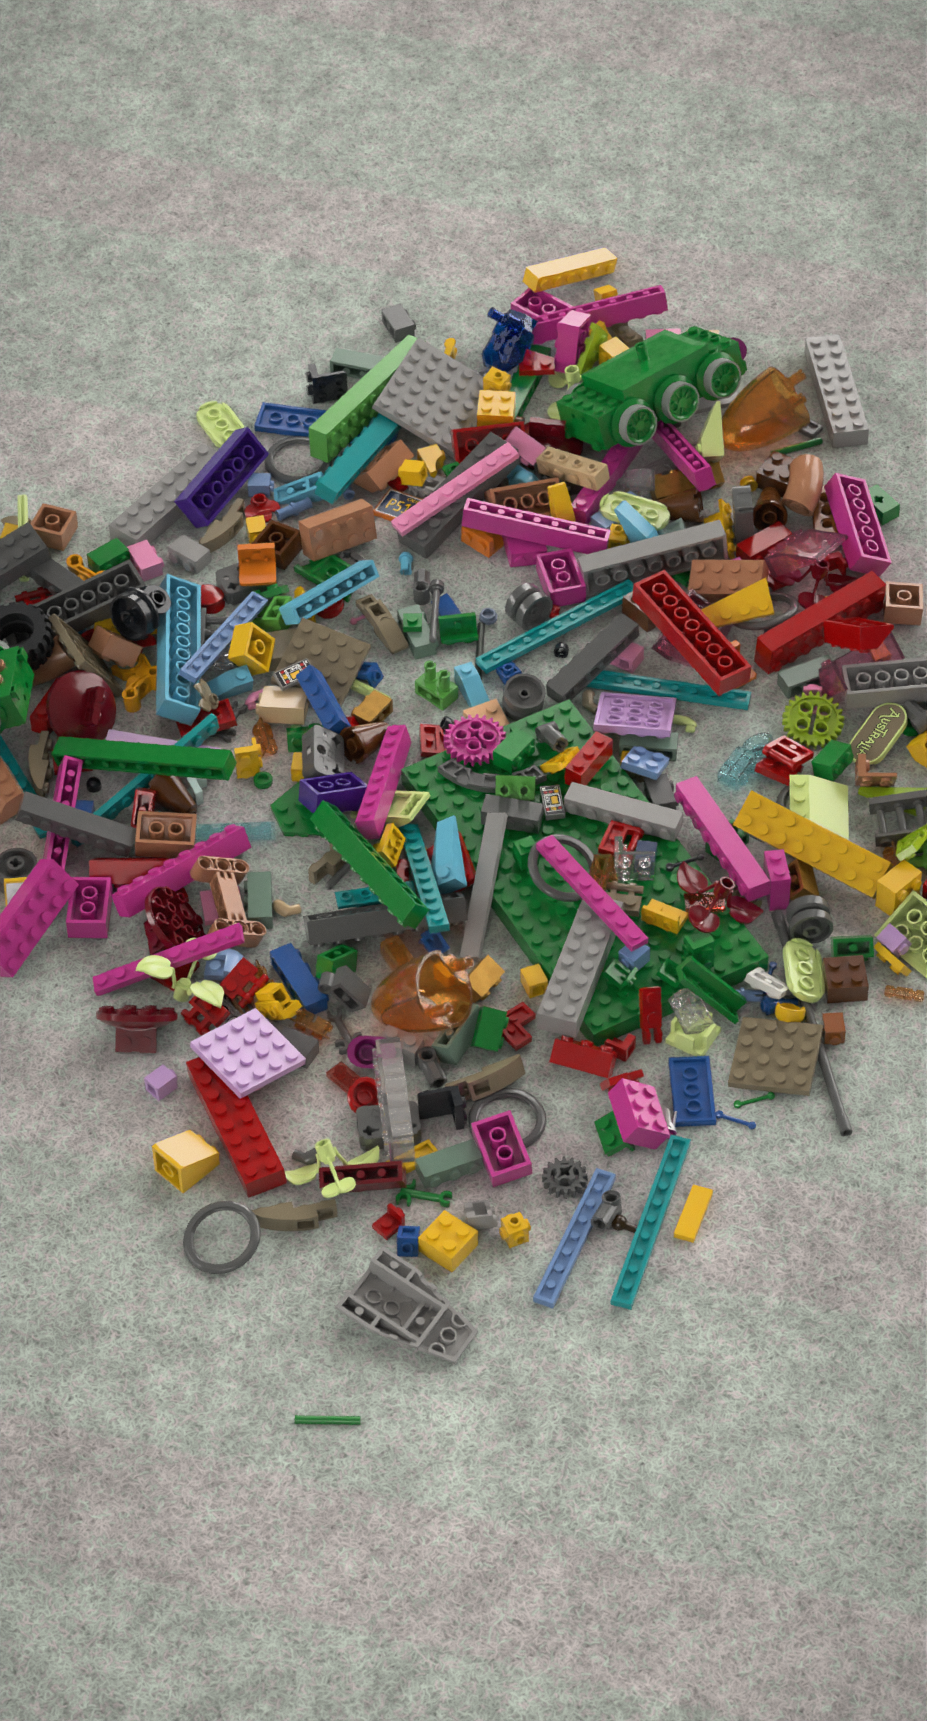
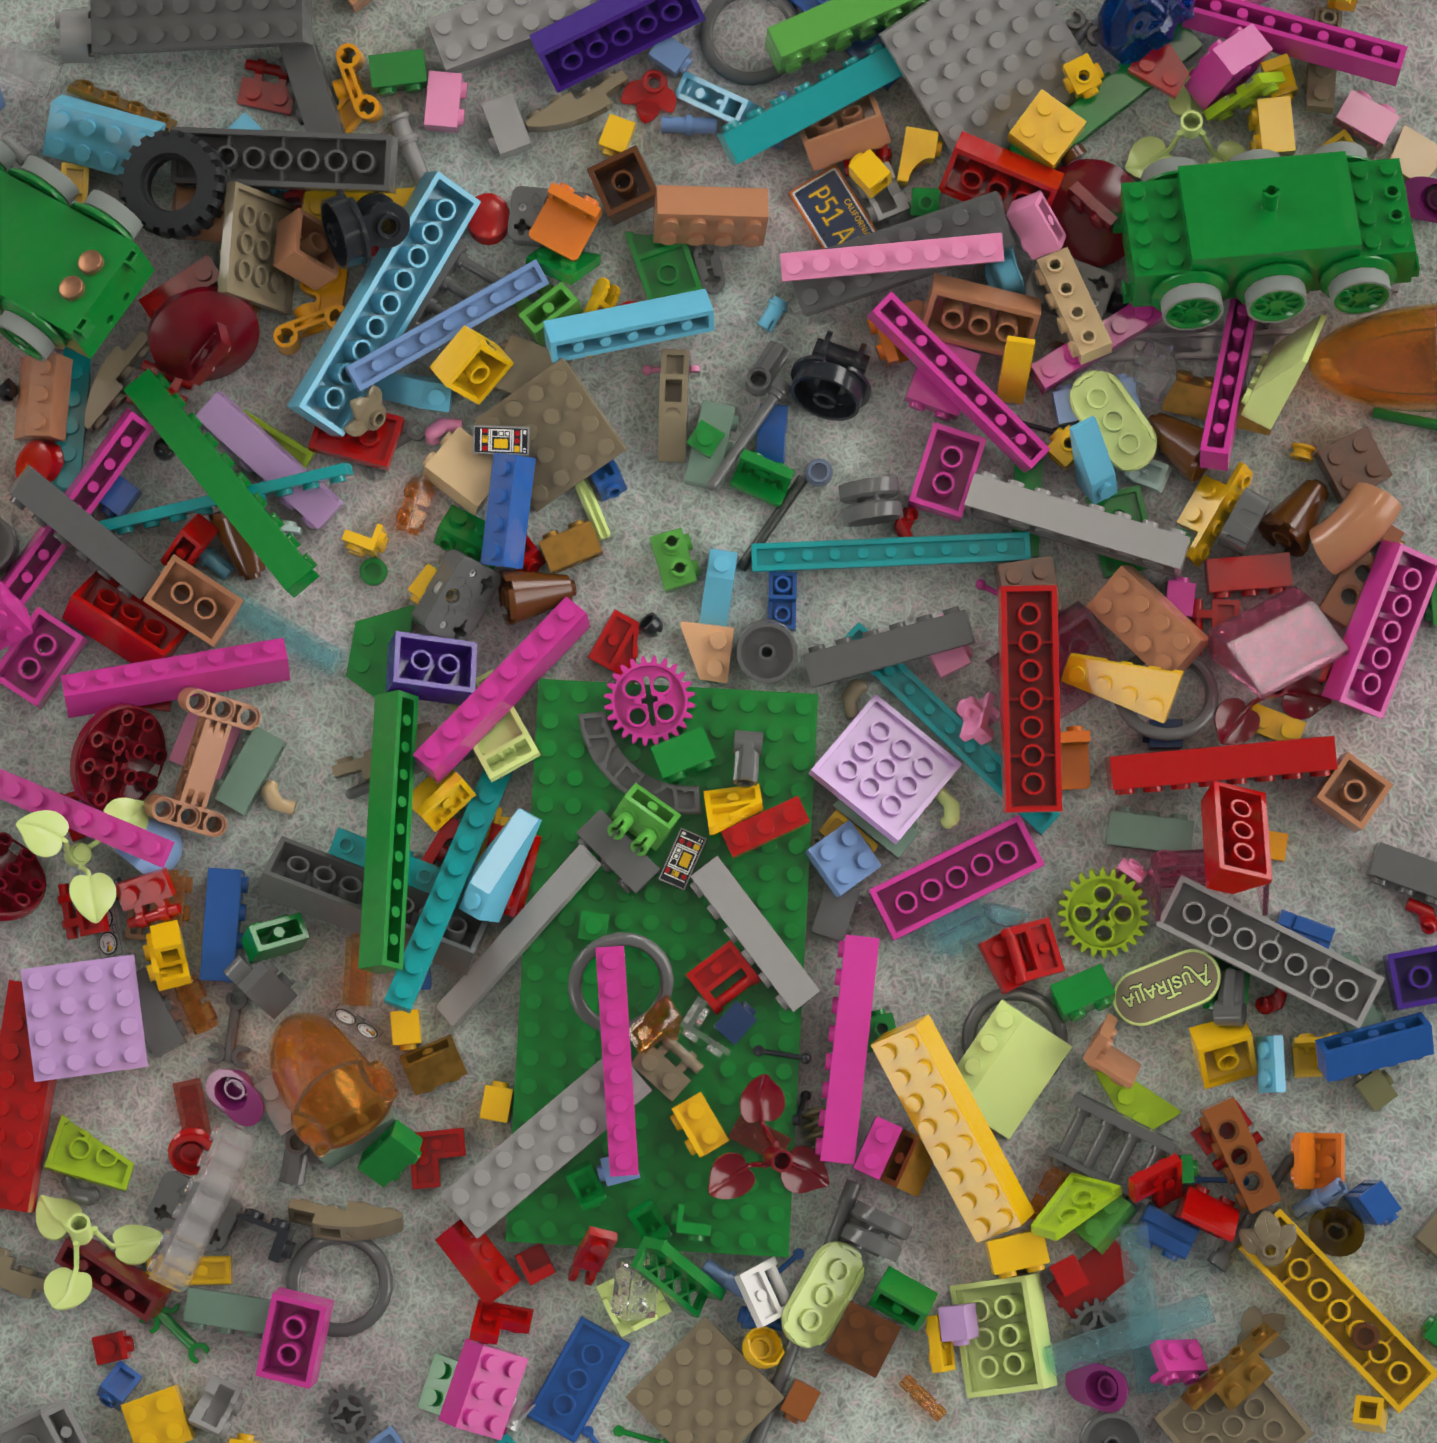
camera: 30 degrees right, 35 degrees up
black hinge [554,642,569,658] -> none
none -> red piece [15,439,64,482]
none -> lime wing [44,1114,134,1193]
none -> black piece [790,330,871,421]
none -> dark pink brick [868,815,1045,941]
none -> bright pink hips [957,691,1000,745]

